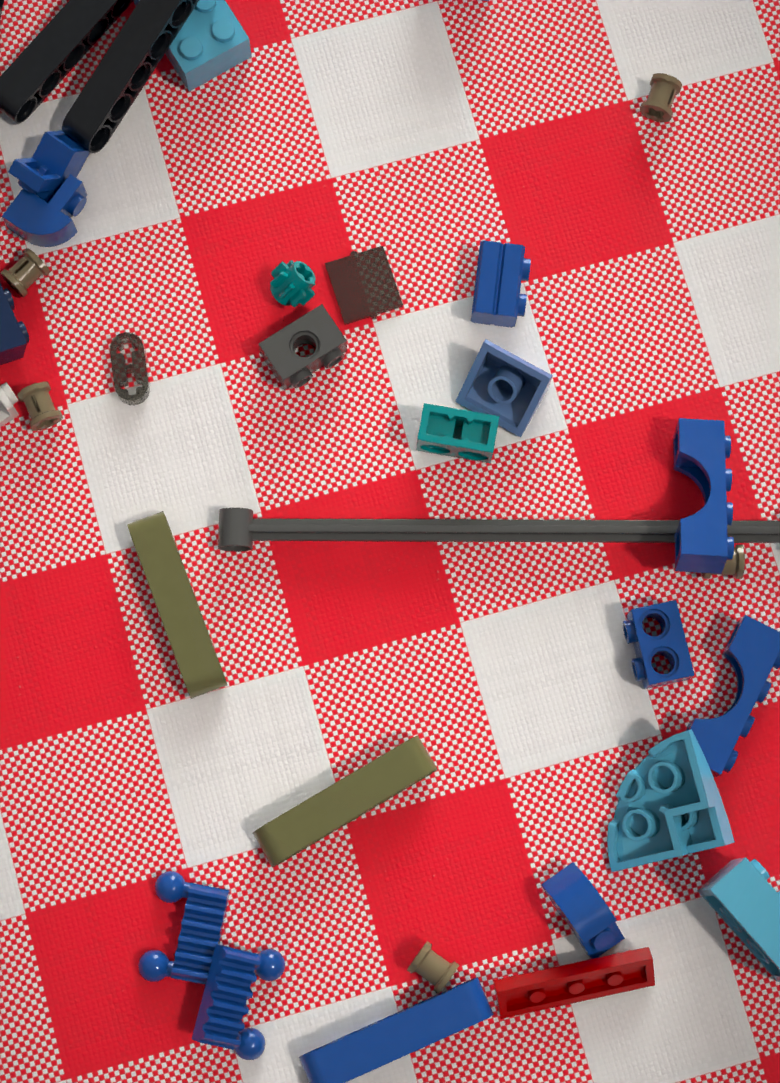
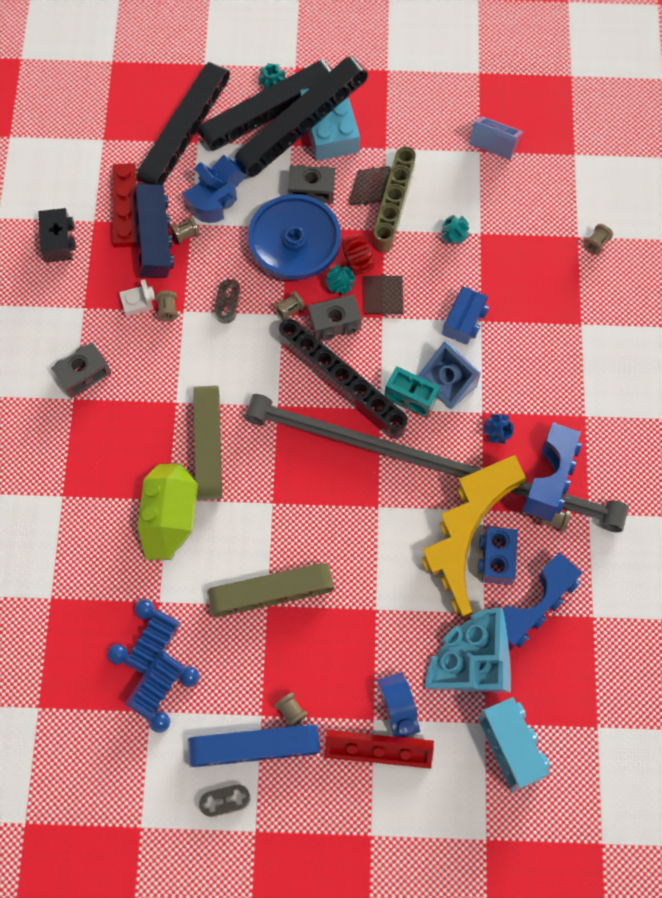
camera: 20 degrees right, 10 degrees down
none -> lime wedge [137,463,198,561]
none -> blue dish [248,194,341,280]
none -> dark tan bush [274,291,306,320]
none -> black beam [279,319,408,439]
none -> dark grey brick [288,165,335,204]
none -> red gear [341,234,374,275]
none -> clear smoke piece [348,166,391,206]
none -> olive beam [373,146,416,252]
none -> yellow arch [421,455,526,619]
none -> teal gear [441,215,470,244]
none -> blue gear [483,414,514,444]

